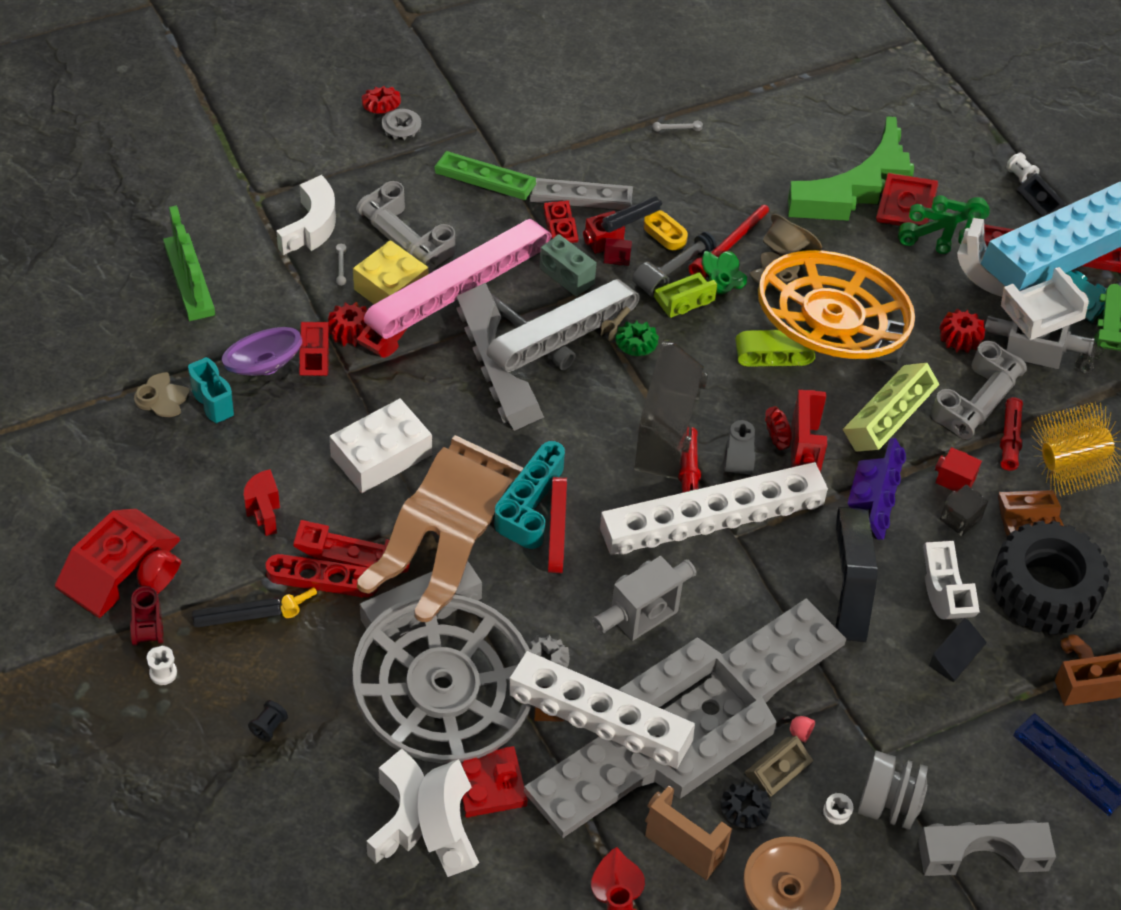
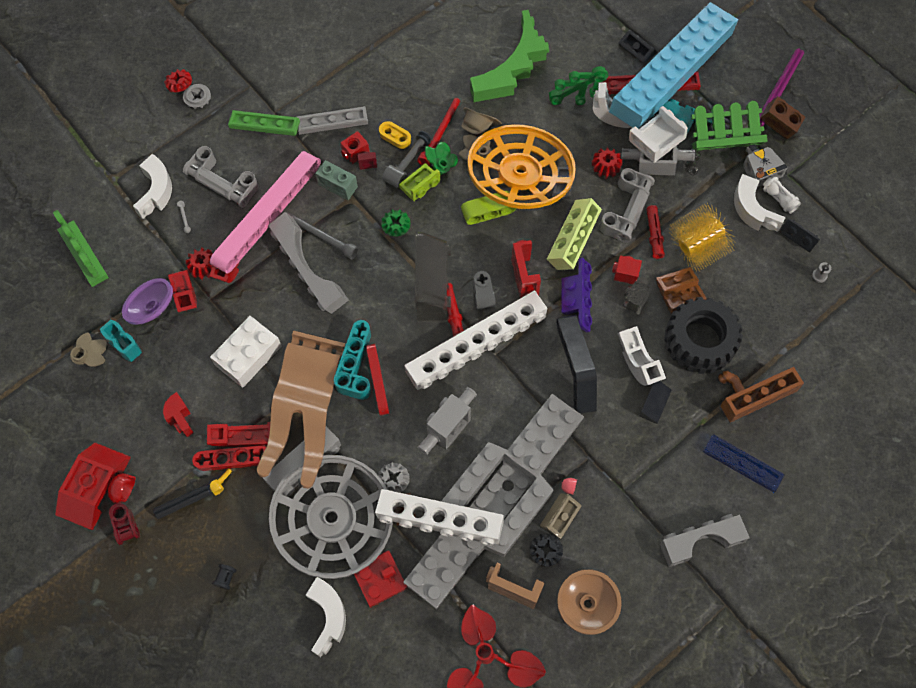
camera: 10 degrees left, 15 degrees up
white bush [147,646,177,685] -> none
light yellow piece [353,240,429,304] -> none
white arch [417,759,479,877] -> none
light grey beam [487,279,639,372] -> none
red slope [543,200,579,243] -> none
black axle [601,196,662,233] -> none
dark tan hand [601,306,630,341] -> none
light grey hinge [652,121,703,132] -> none
red gear [765,406,792,450] -> none
white bush [823,793,853,825] -> none
light grey wheel [858,751,928,830] -> none
red hinge [876,173,938,226] -> none
white bush [1006,152,1039,184] -> none

